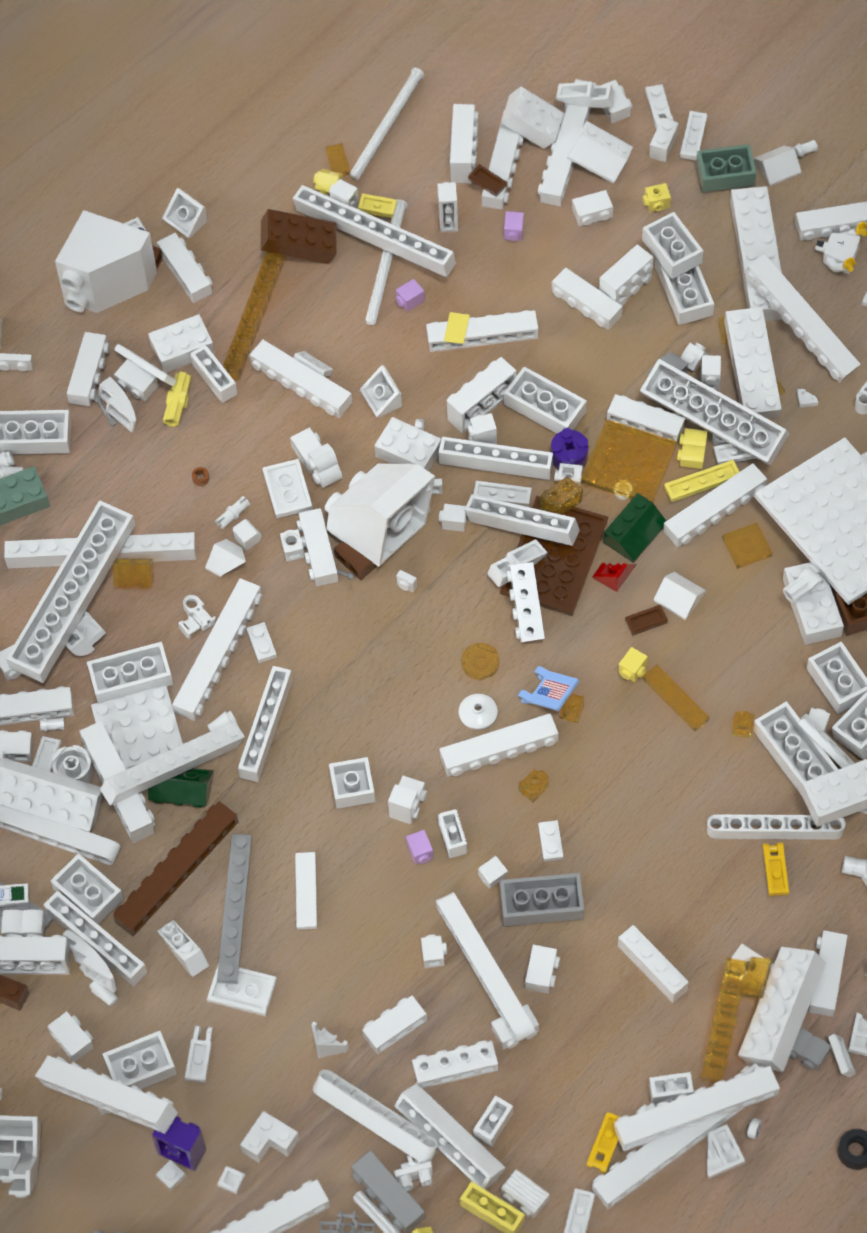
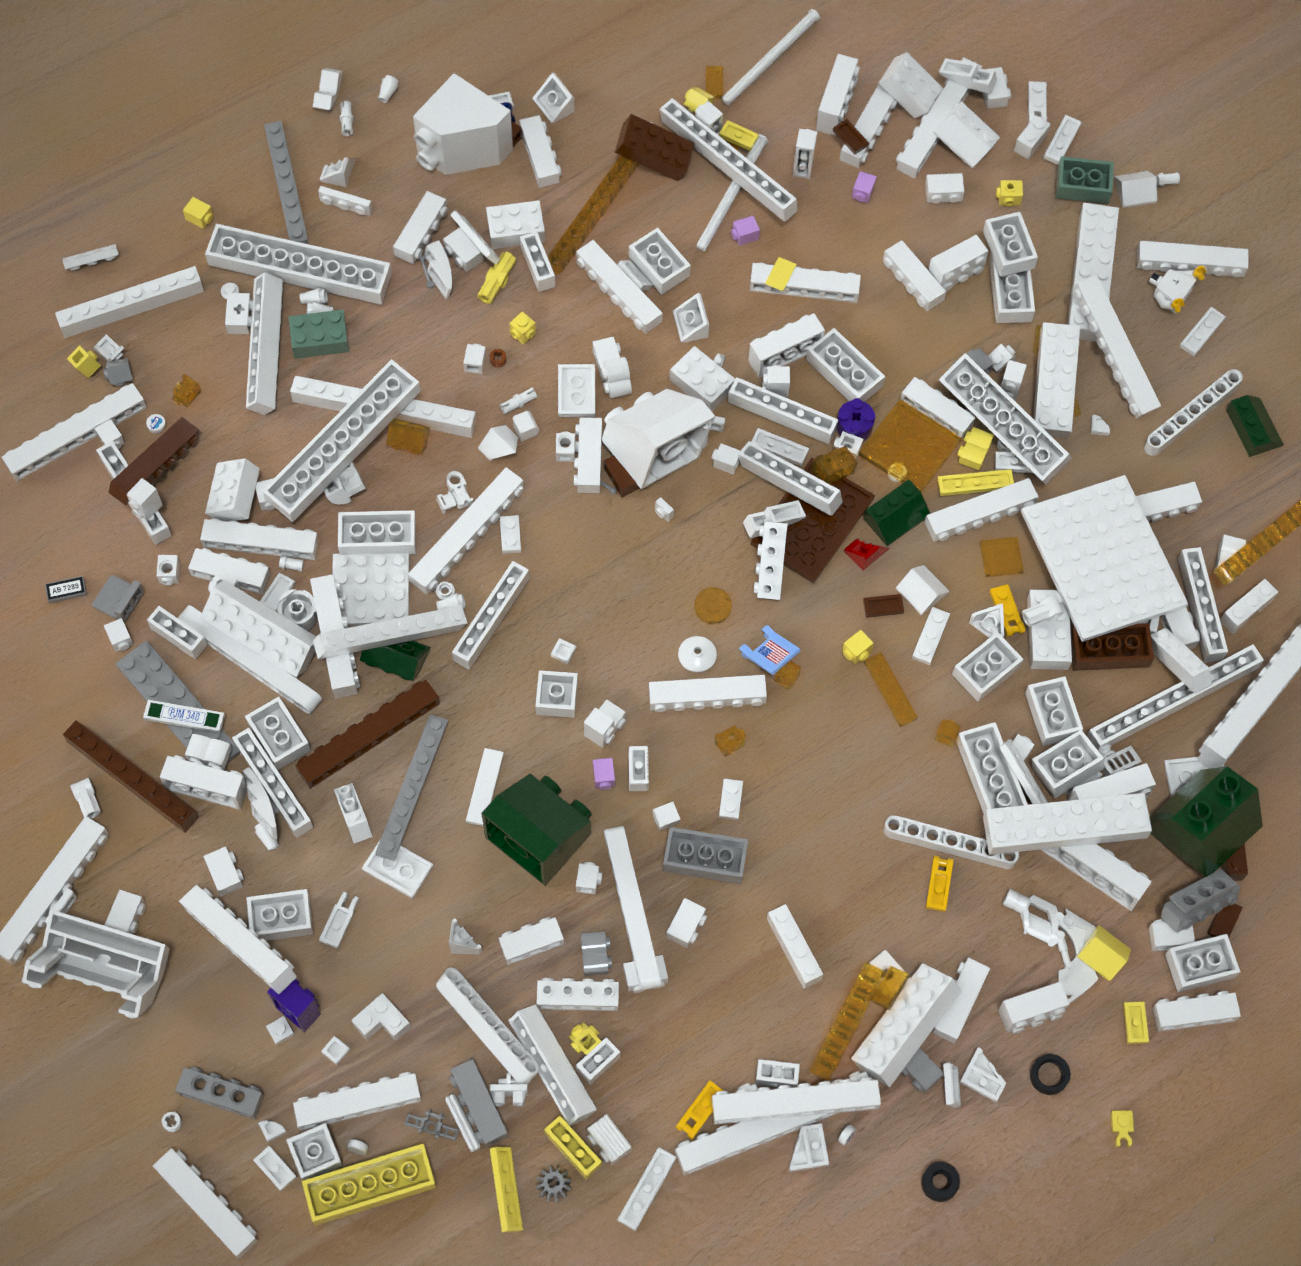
camera: 10 degrees right, 5 degrees up
none -> white cone [378,75,399,103]
none -> white plate [436,582,455,600]
none -> white brick [463,344,486,374]
none -> dark green slope [481,773,592,886]
none -> light yellow brick [510,312,536,345]
none -> white tile [551,638,576,664]
none -> light yellow brick [569,1023,602,1055]
none -> light grey brick [581,932,612,976]
none -> white brick [629,228,691,295]
none -> white plate [912,607,950,665]
none -> white brick [952,632,1024,702]
none -> white slope [969,603,1004,638]
none -> yellow plate [989,584,1025,637]

